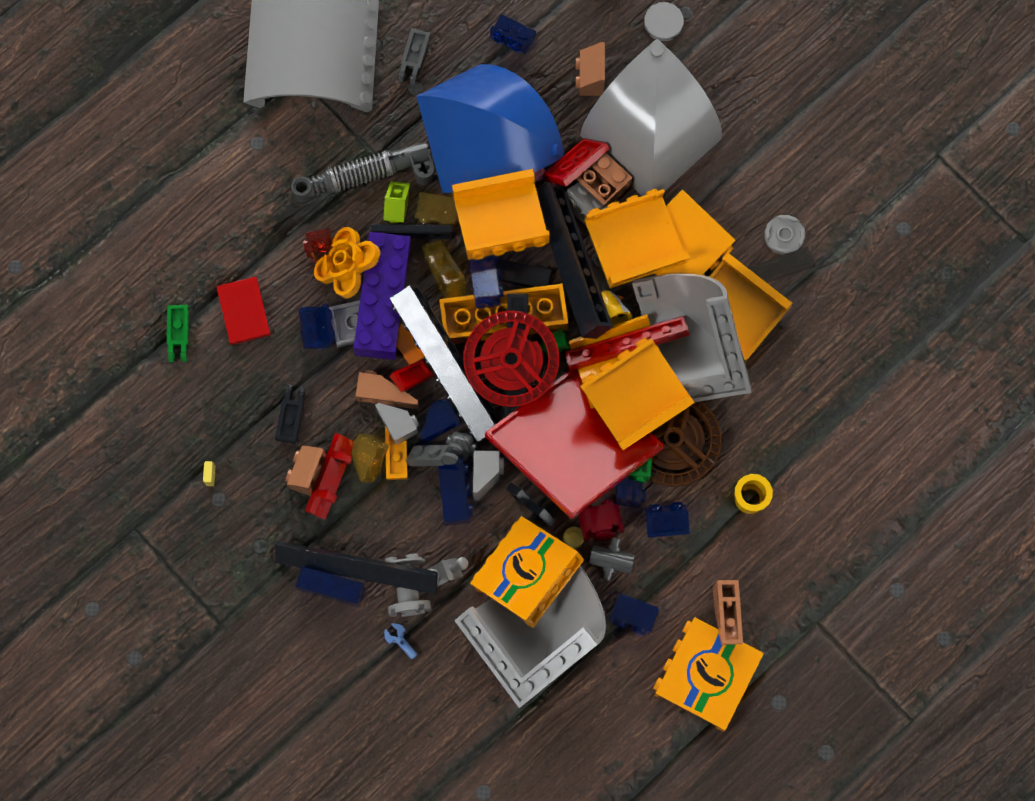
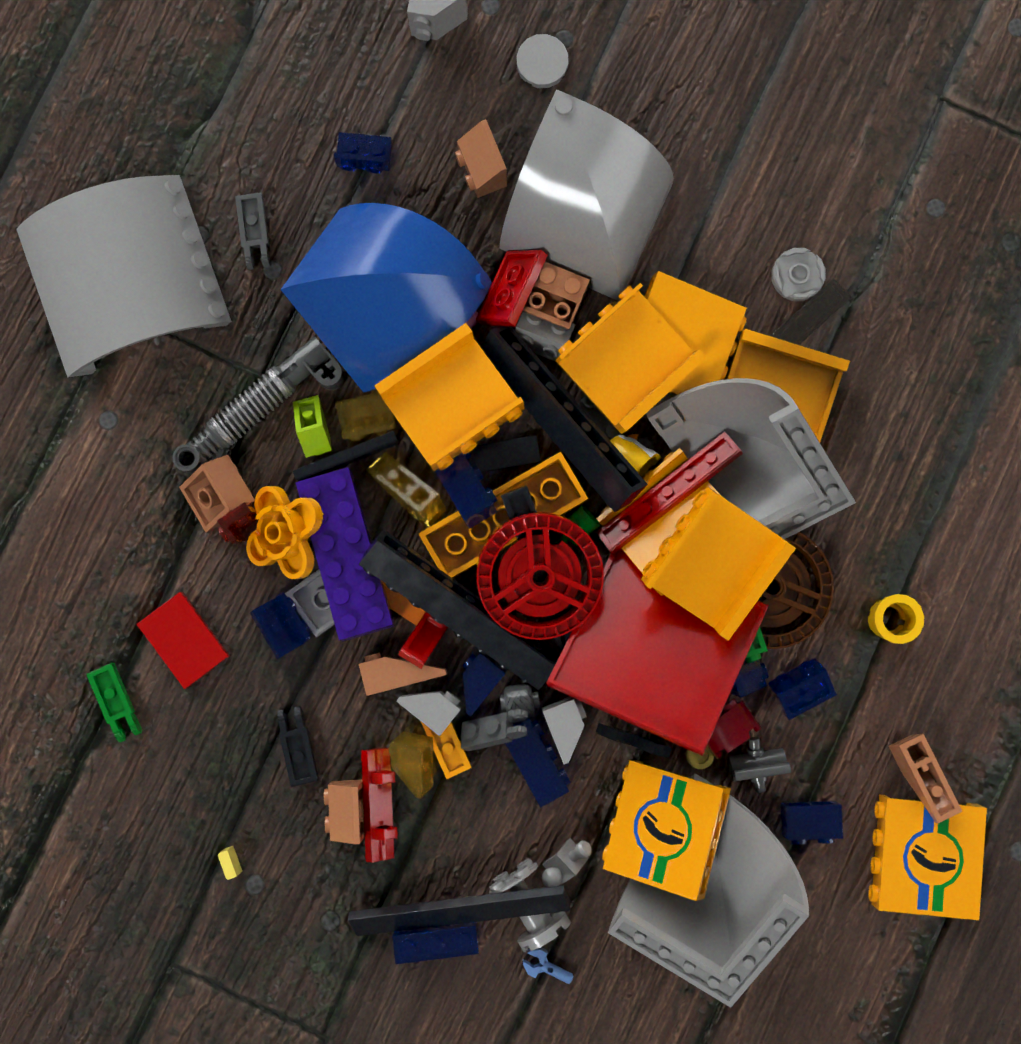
camera: 20 degrees left, 10 degrees up
none -> nougat slope [179,455,255,533]

